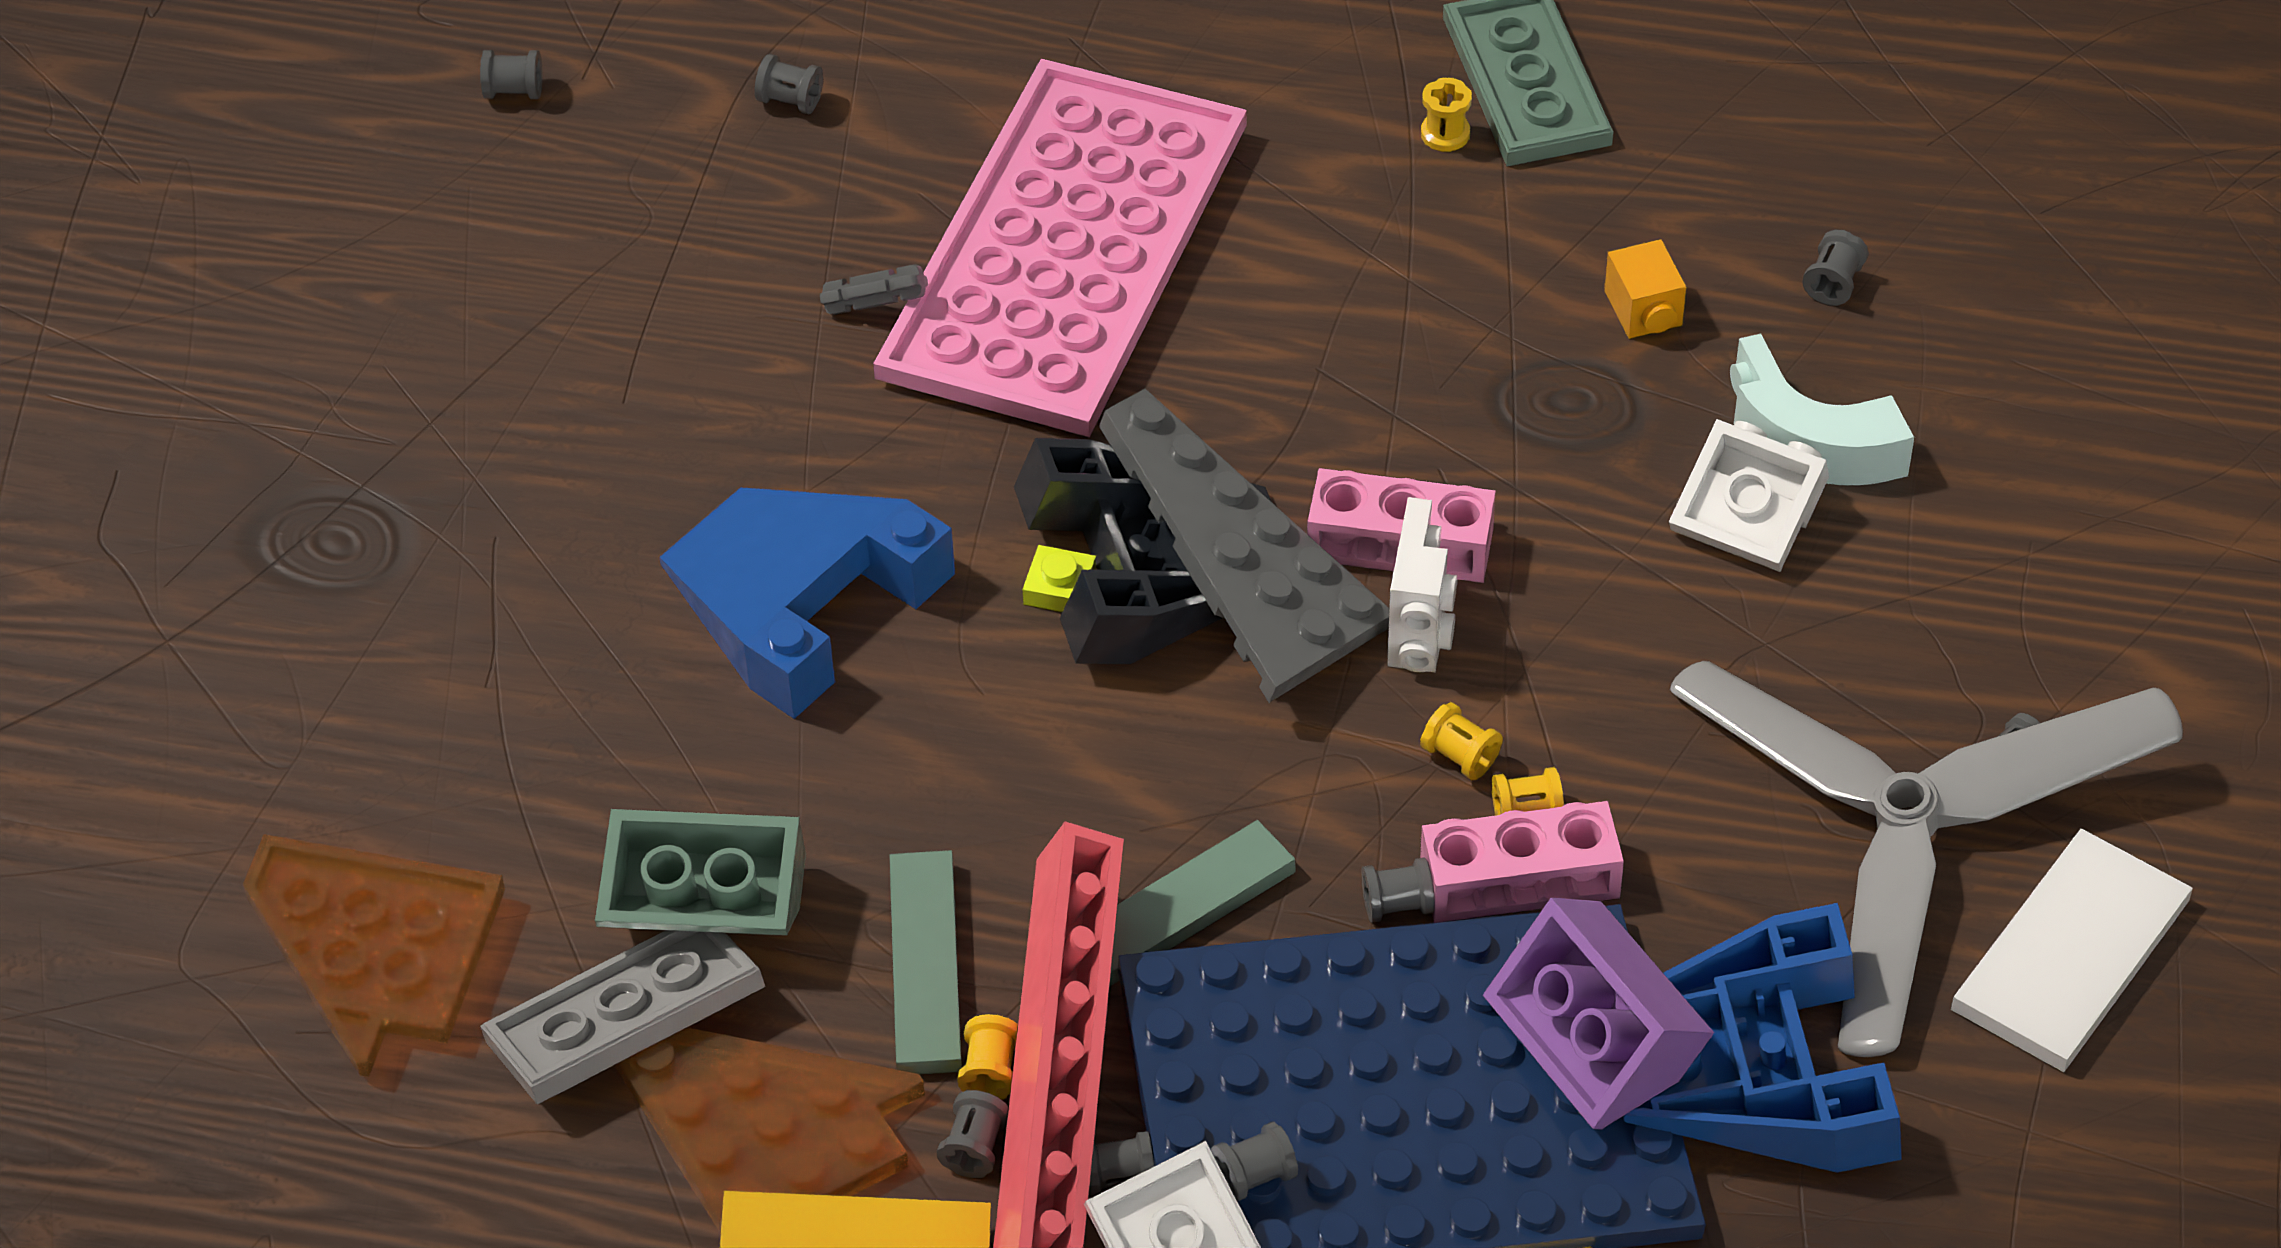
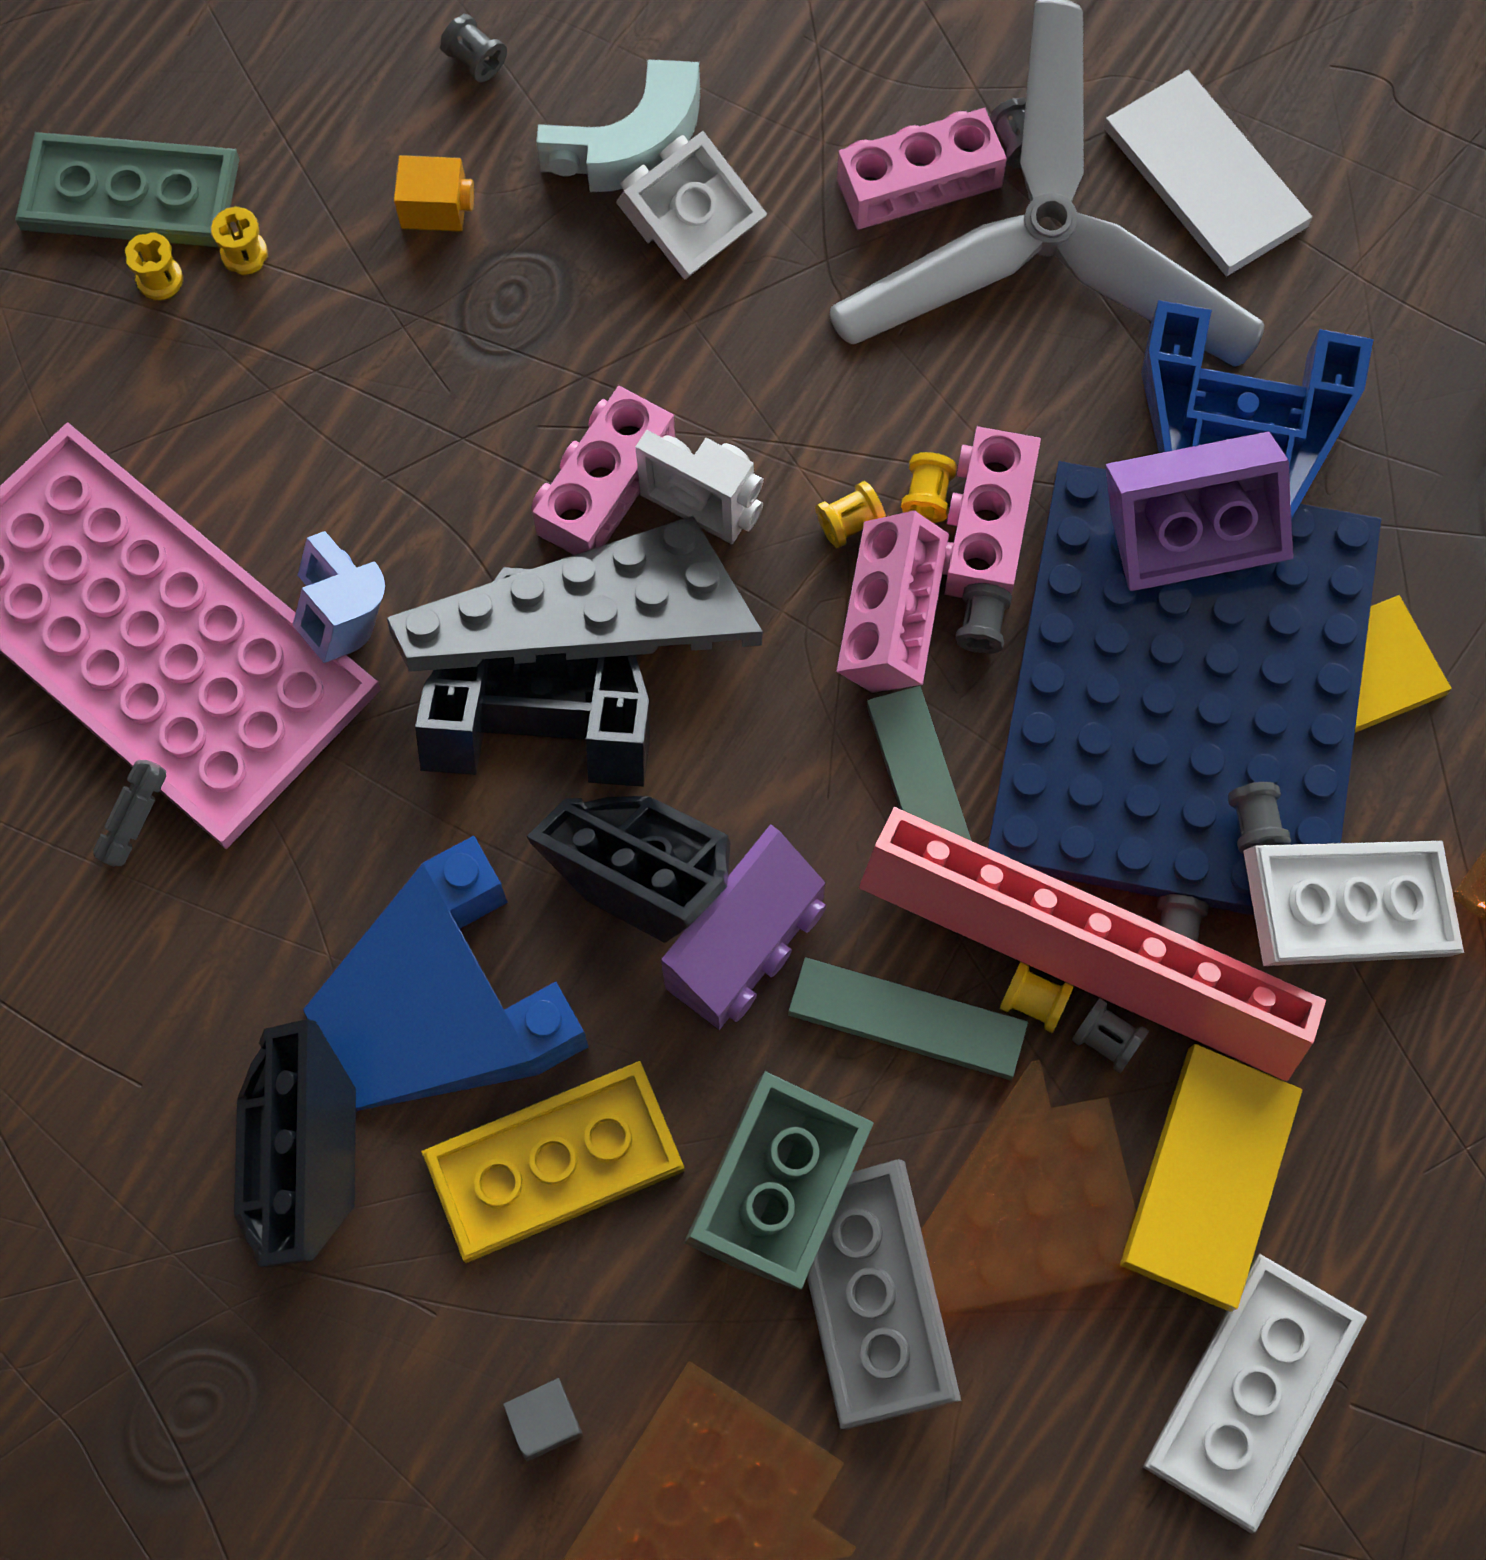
camera: 70 degrees left, 20 degrees up
neon yellow plate [1022,545,1096,612] -> none
none -> yellow bush [211,207,268,275]
none -> black wedge [234,1019,356,1268]
none -> medium blue brick [292,531,385,663]
none -> yellow tile [422,1061,685,1263]
none -> dark grey slope [503,1378,583,1462]
none -> black wedge [527,796,731,943]
none -> medium lavender slope [661,824,827,1030]
none -> bright pink brick [836,510,949,693]
none -> bright pink brick [837,108,1007,230]

